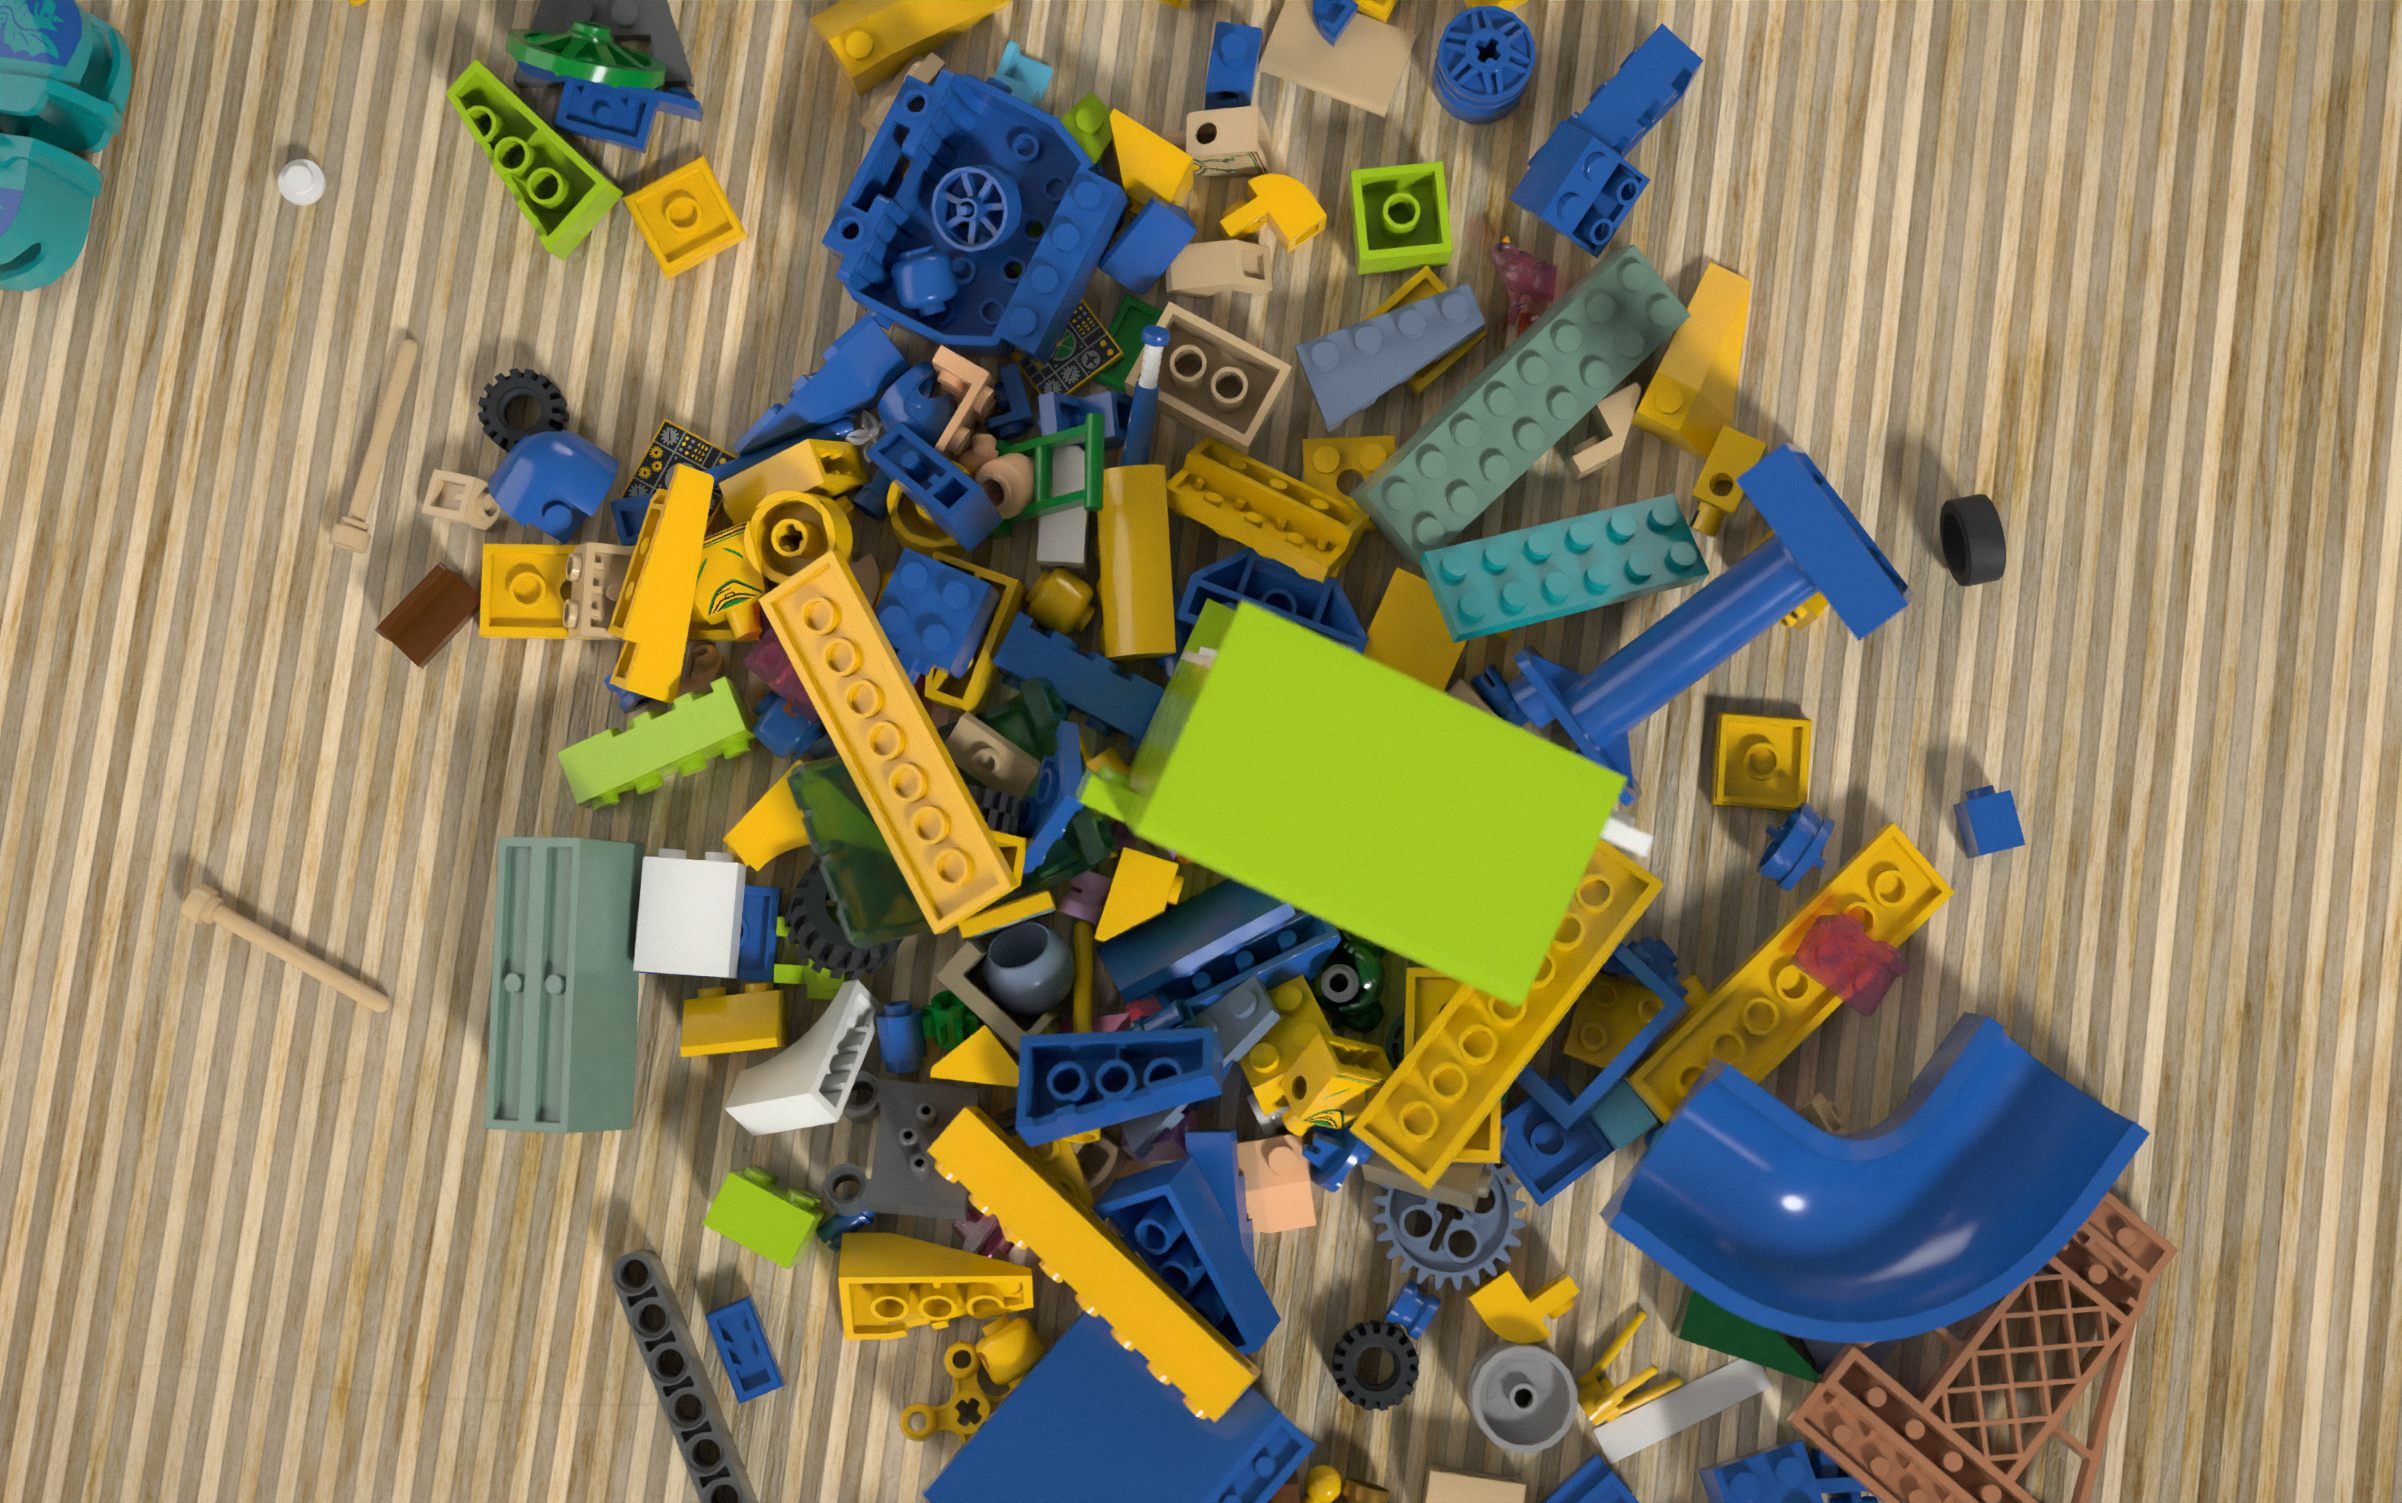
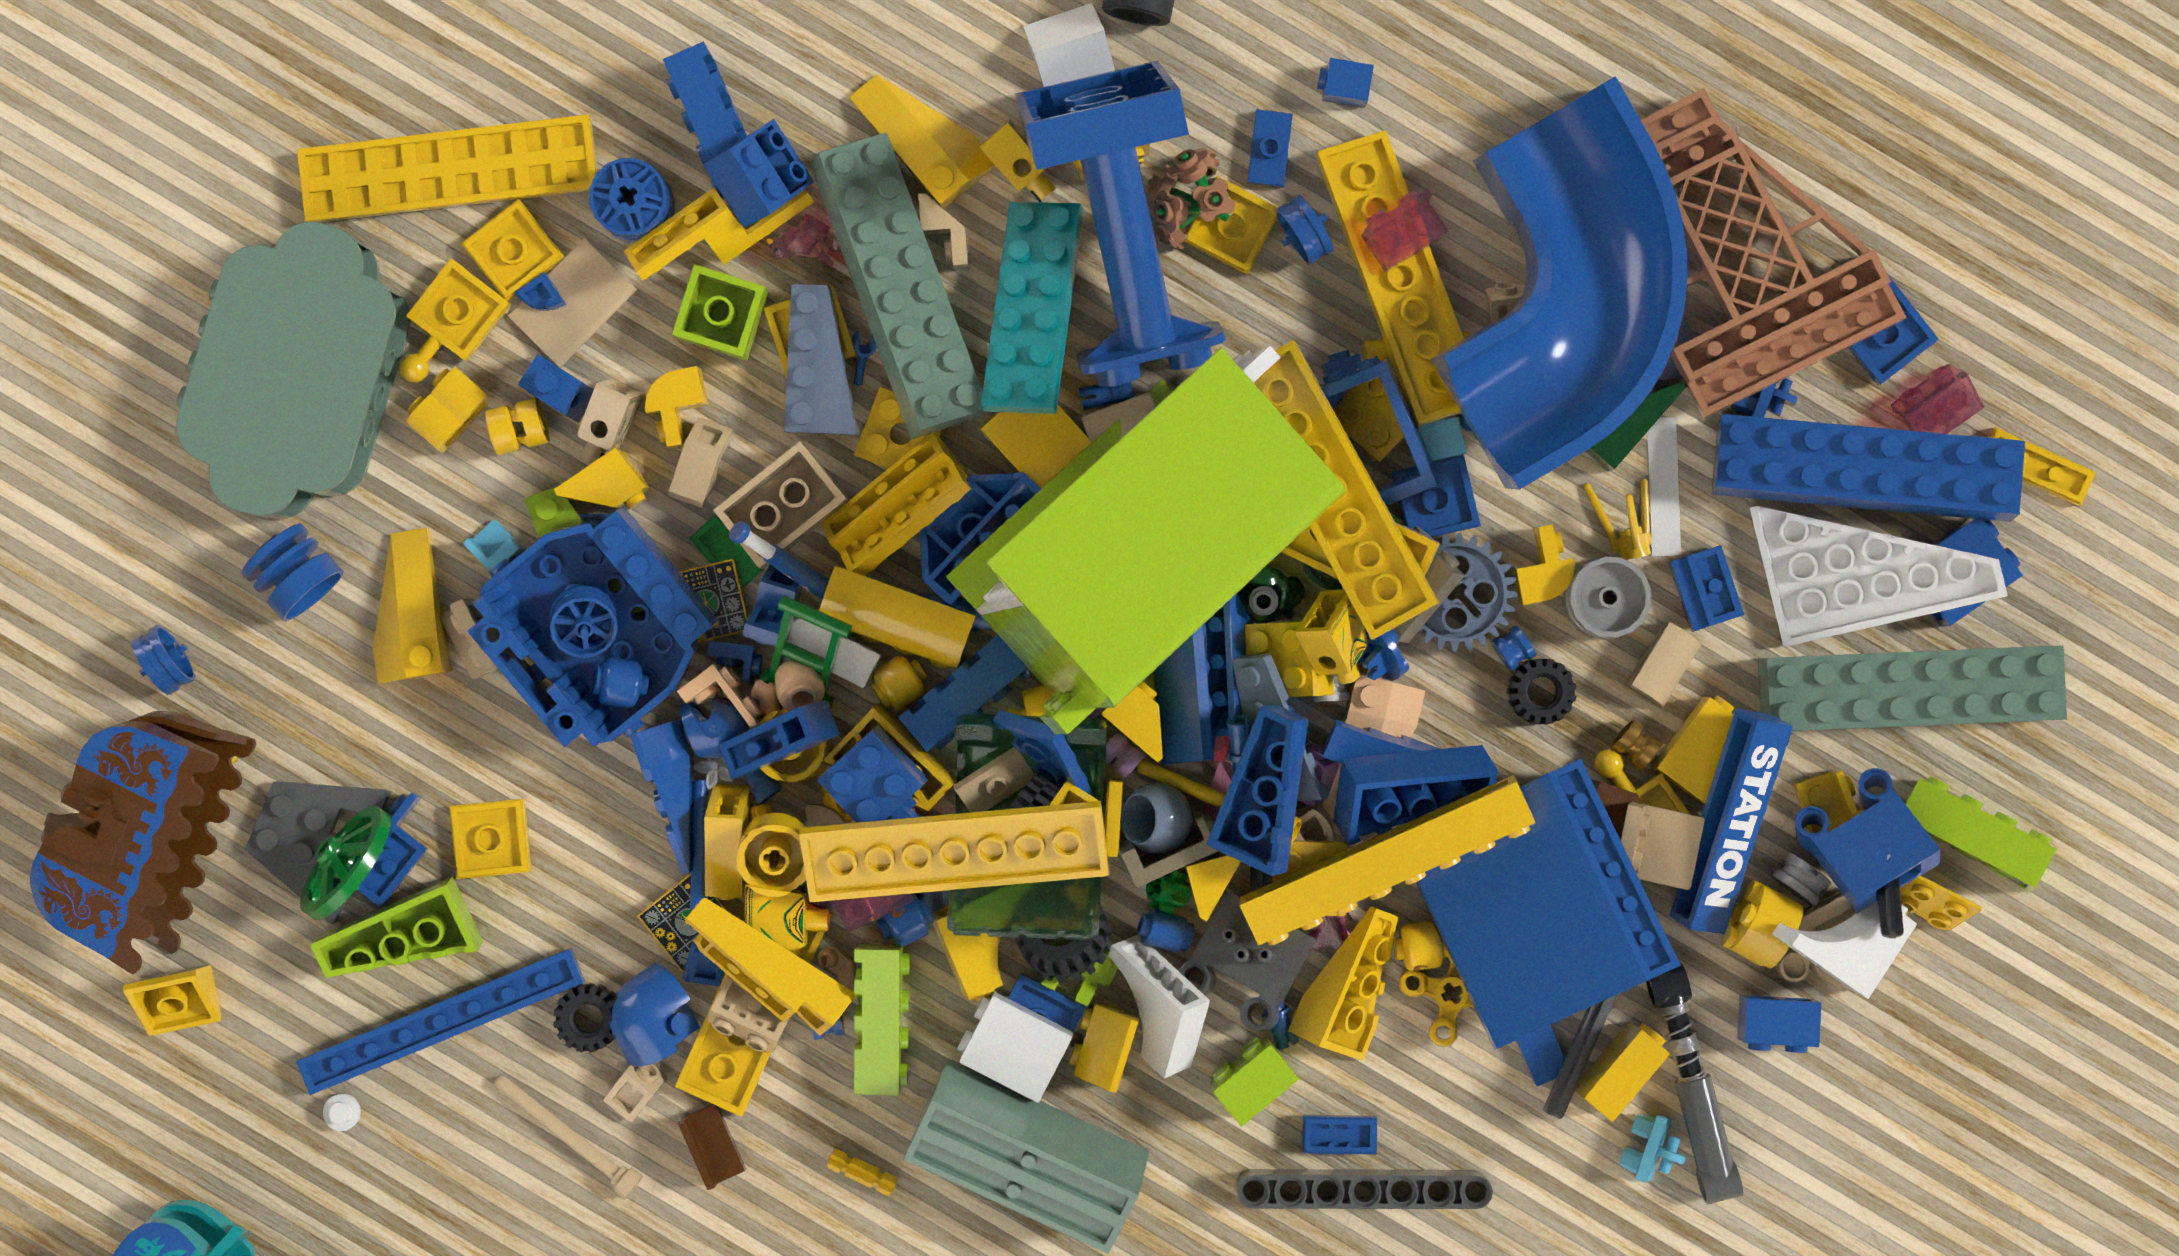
camera: 65 degrees left, 5 degrees up
blue slope [1097,198,1197,295] -> none
none -> blue plate [296,948,585,1095]
none -> yellow wheel [485,397,550,456]
none -> yellow bracket [623,187,814,281]
none -> yellow axle [827,1149,897,1196]
none -> blue hand [852,331,876,385]
none -> white slope [1023,3,1115,87]
none -> nougat plant [1147,148,1235,250]
none -> blue plate [1247,109,1293,188]

